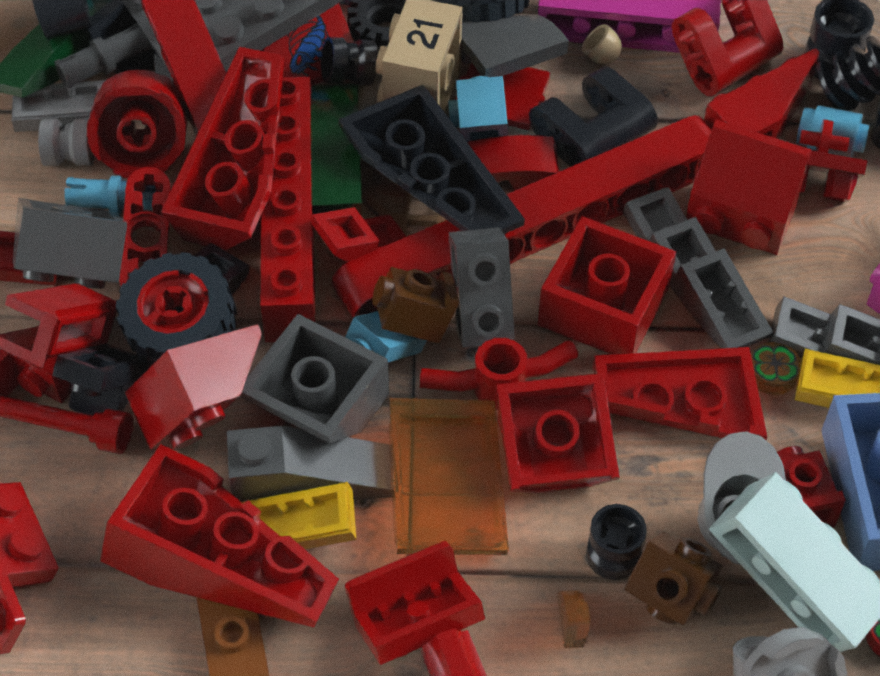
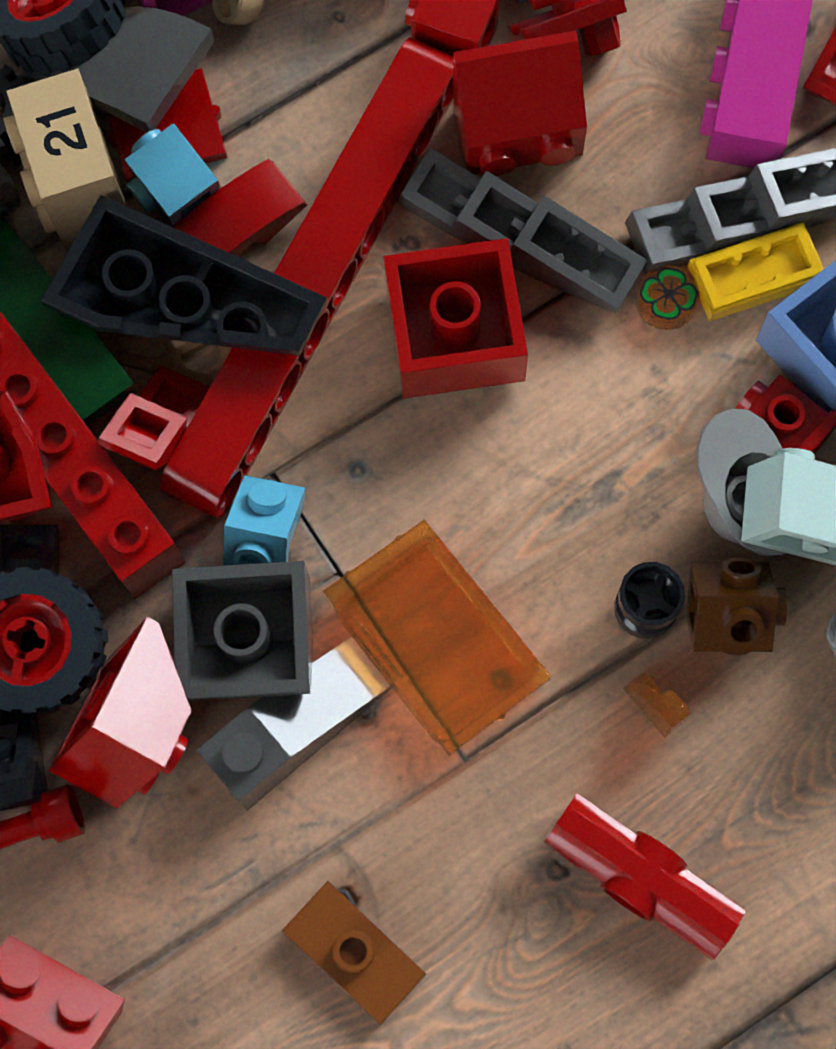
camera: 30 degrees left, 20 degrees up
red wedge [100,444,339,628] -> none
yellow plate [242,482,357,549] -> none
red bracket [345,541,485,665] -> none
reddish brown brick [373,267,460,344] -> none
red piece [419,338,578,410] -> none
dark grey brick [449,228,515,348] -> none
red slope [495,373,620,494] -> none
black connector [529,66,658,167] -> none
red wing [593,347,768,440] -> none

